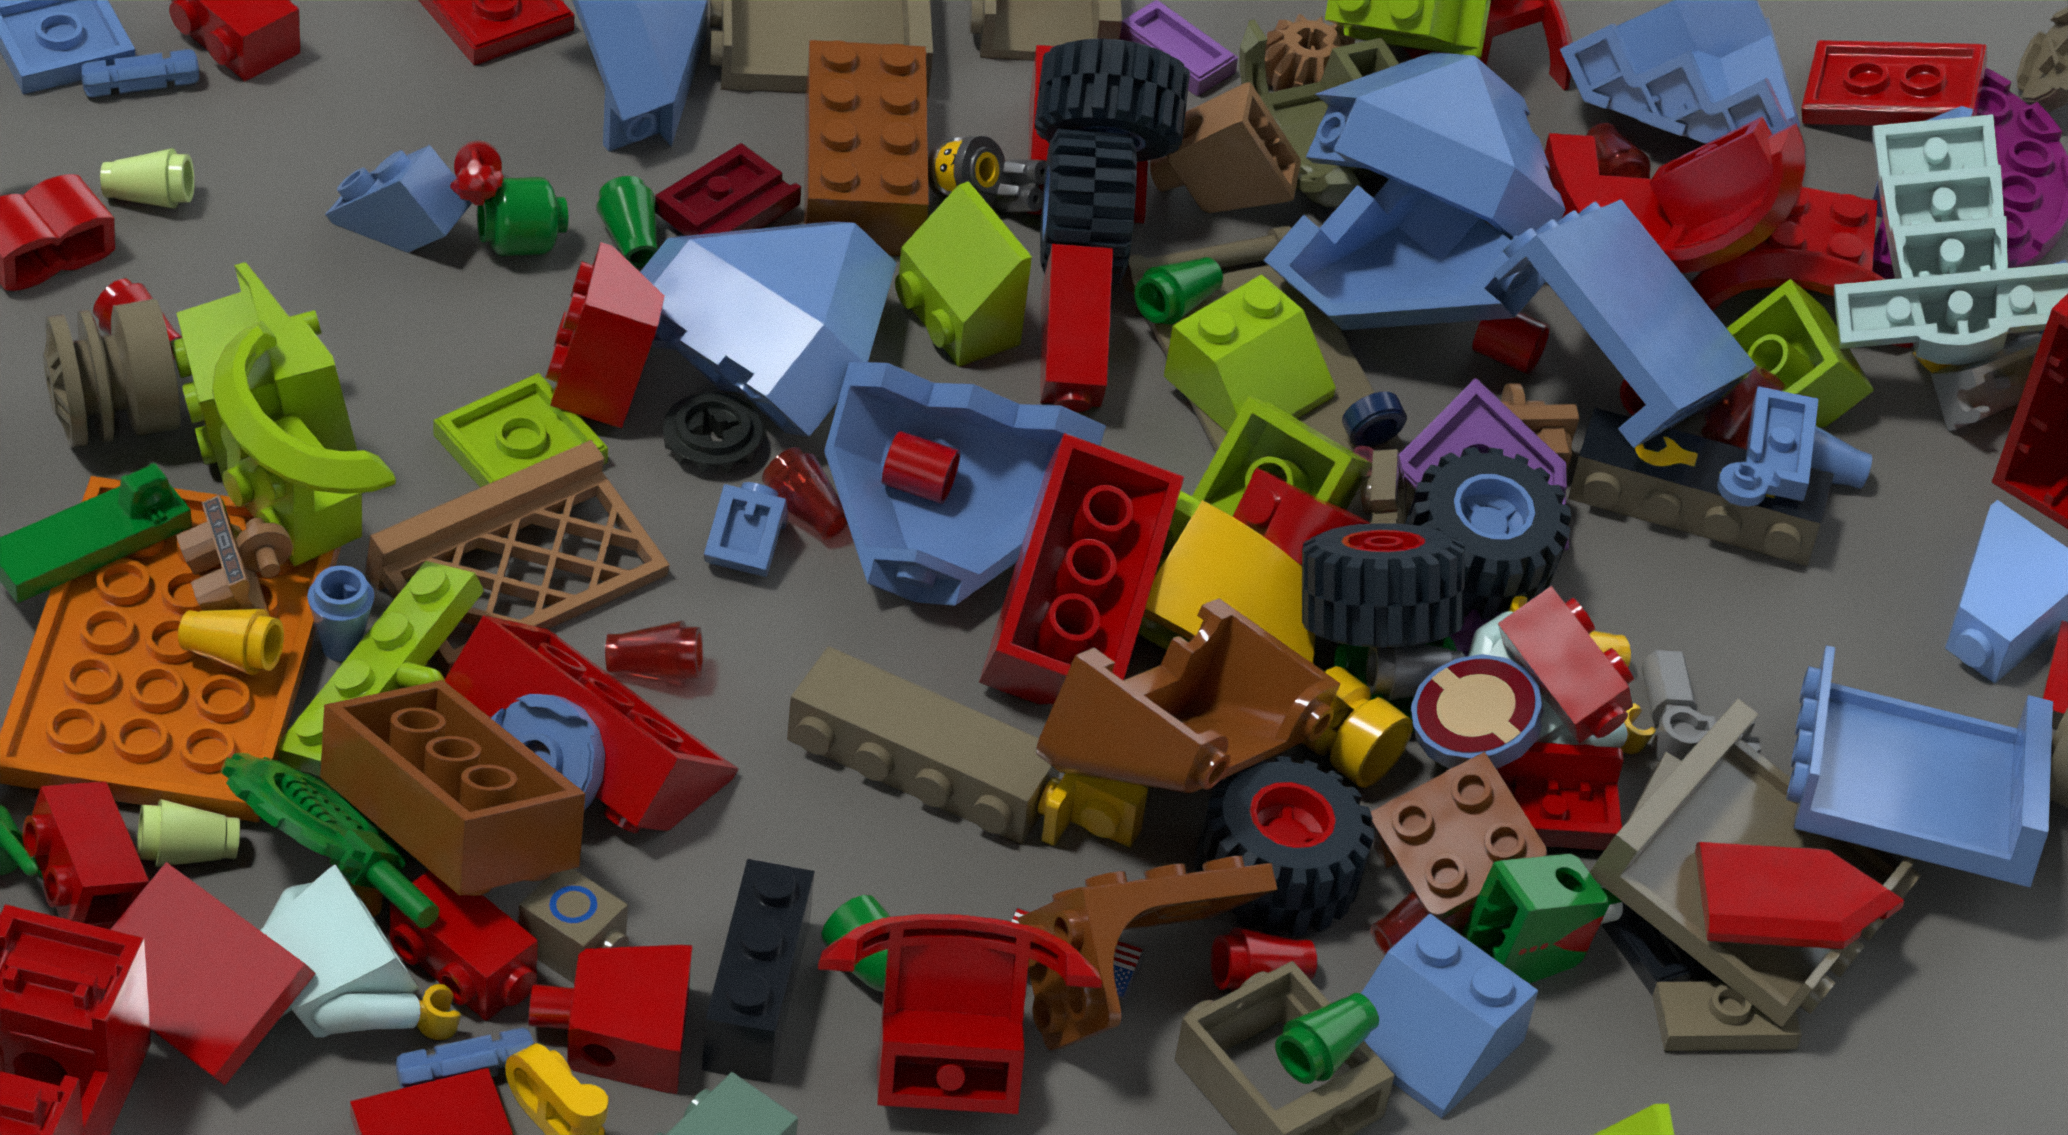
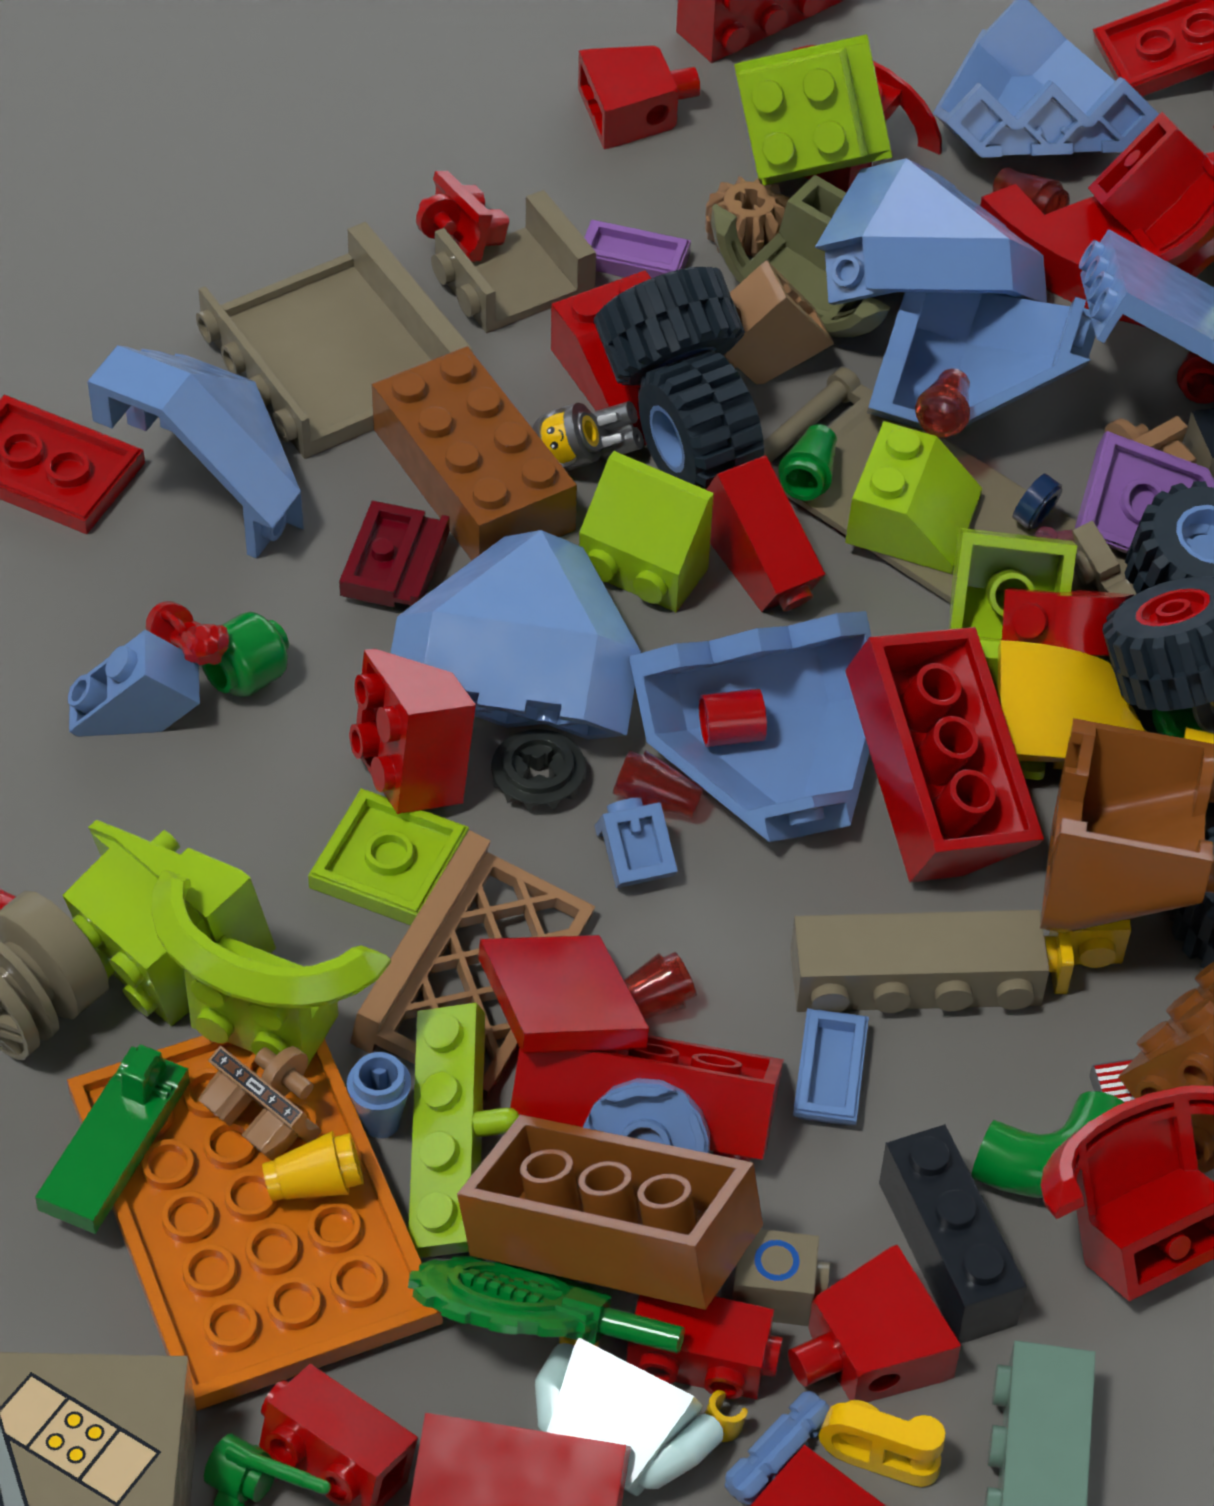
camera: 25 degrees left, 5 degrees up
yellowish green cone [137,799,240,867] -> none
green cone [596,176,658,268] -> none
red beam [1472,312,1550,374] -> none
none -> red tile [478,935,649,1054]
none -> medium blue tile [793,1008,869,1125]
none -> clear red cone [915,369,970,437]

